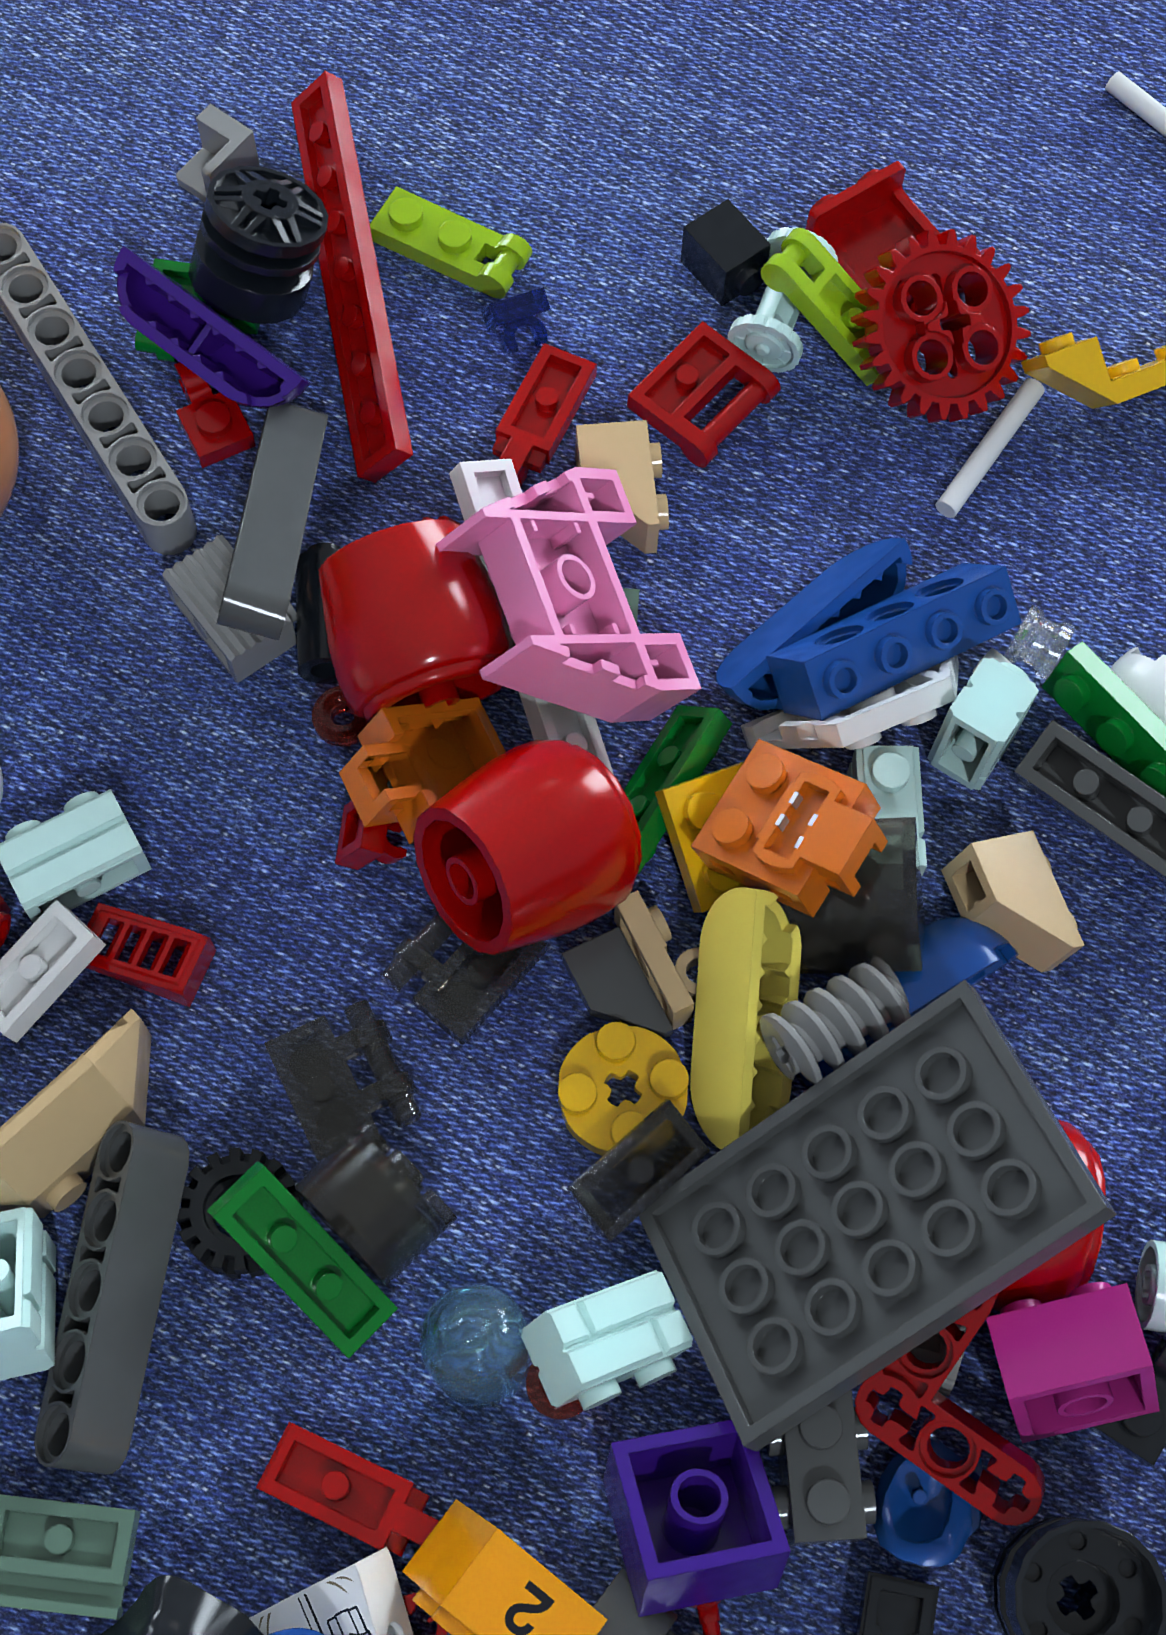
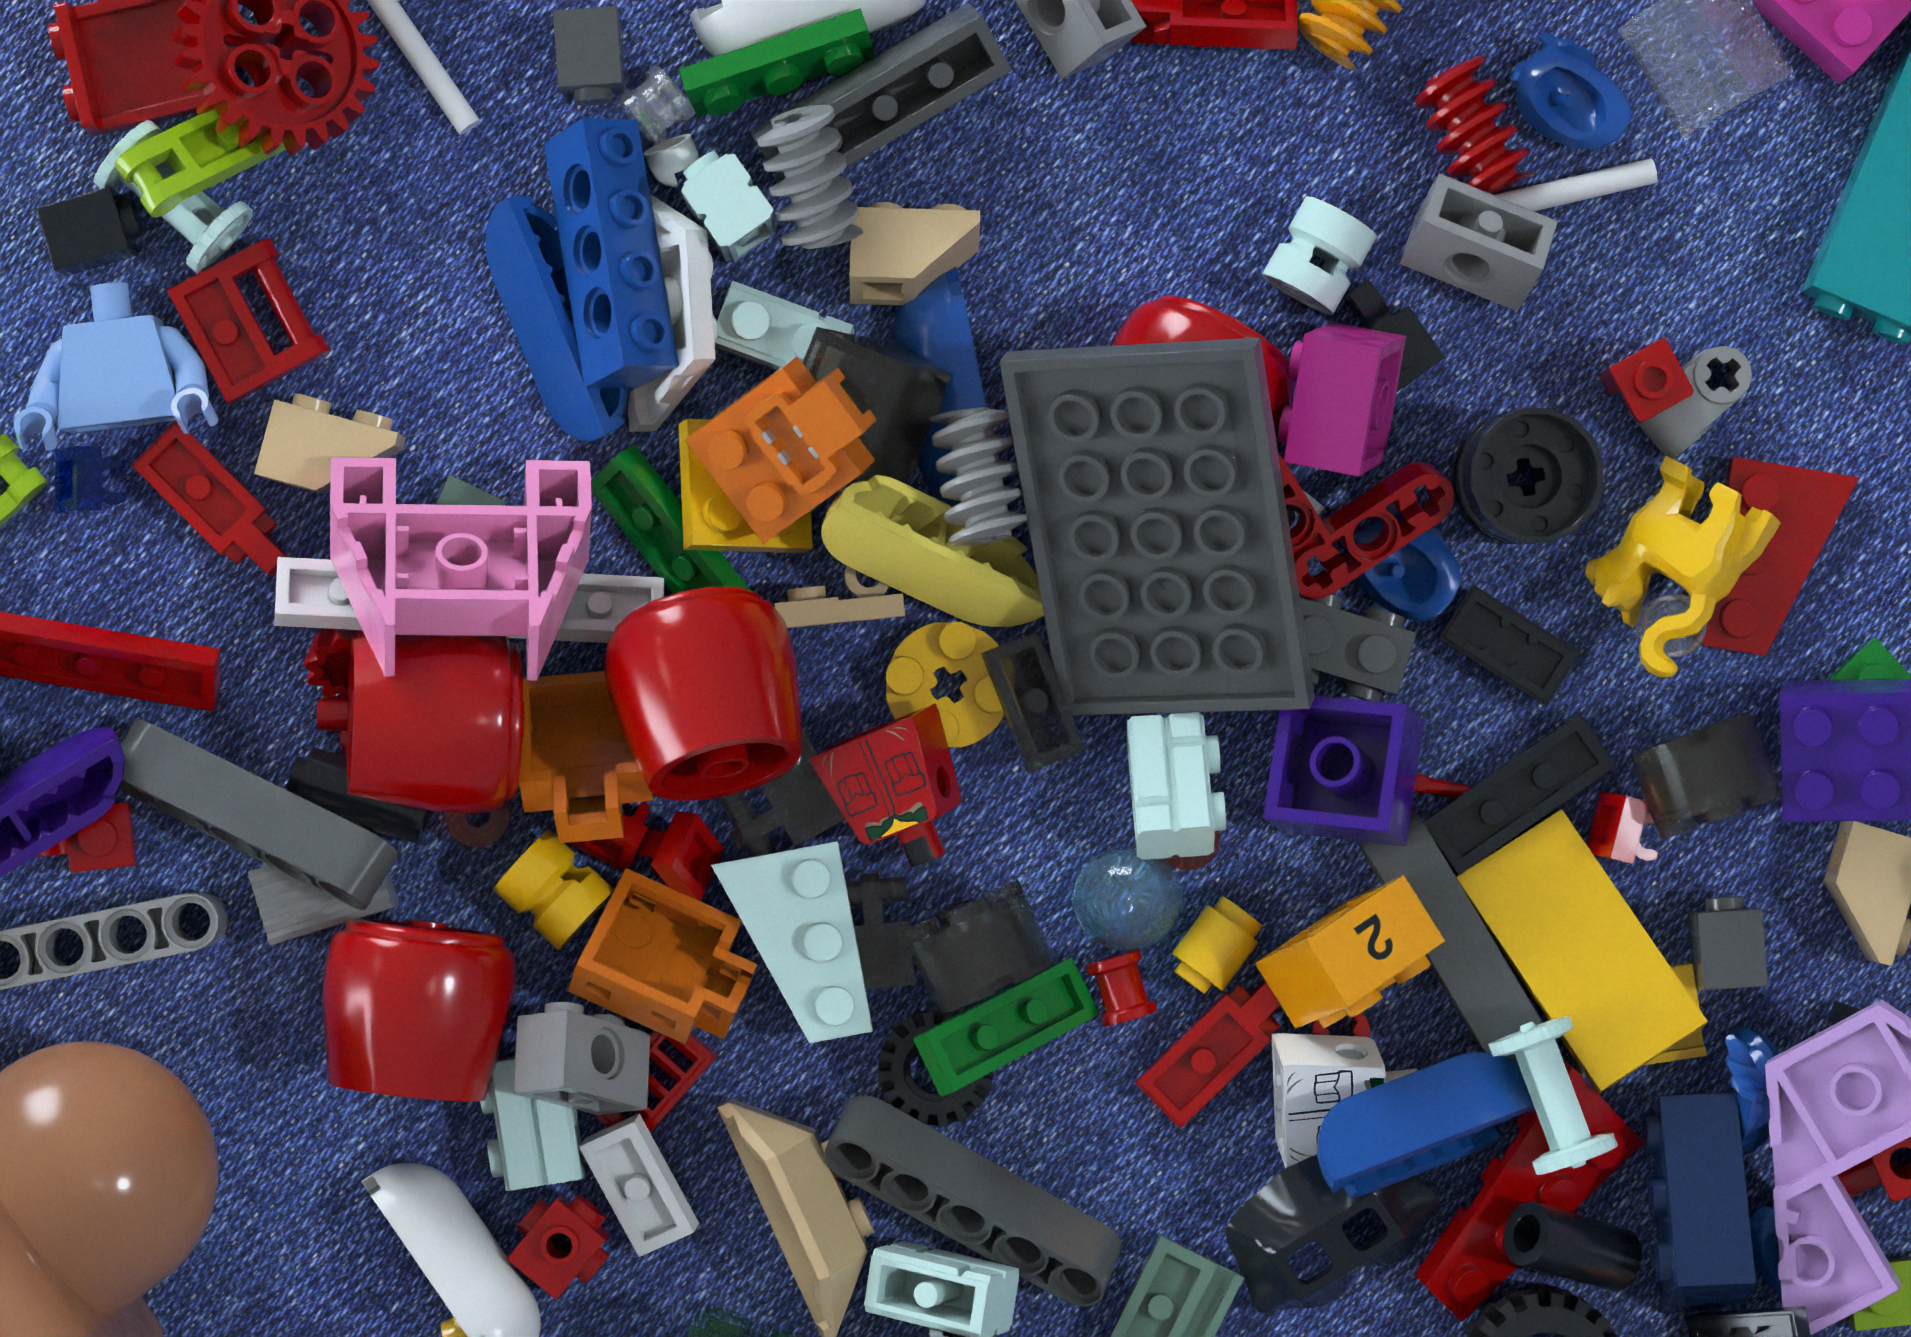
camera: 65 degrees left, 20 degrees up
dark grey tile [562,927,673,1039] -> none
none -> light blue torso [14,282,218,451]
none -> red piece [323,919,516,1102]
none -> yellow wheel [493,829,615,951]
none -> light grey brick [514,1002,650,1115]
none -> dark grey brick [553,6,627,106]
none -> orange piece [568,868,758,1044]
none -> red tile [638,811,724,901]
none -> light aqua wing [711,841,873,1043]
none -> light grey piece [757,105,863,249]
none -> red torso [809,703,961,868]
none -> red bush [1085,949,1158,1027]
none -> yellow brick [1171,896,1263,994]

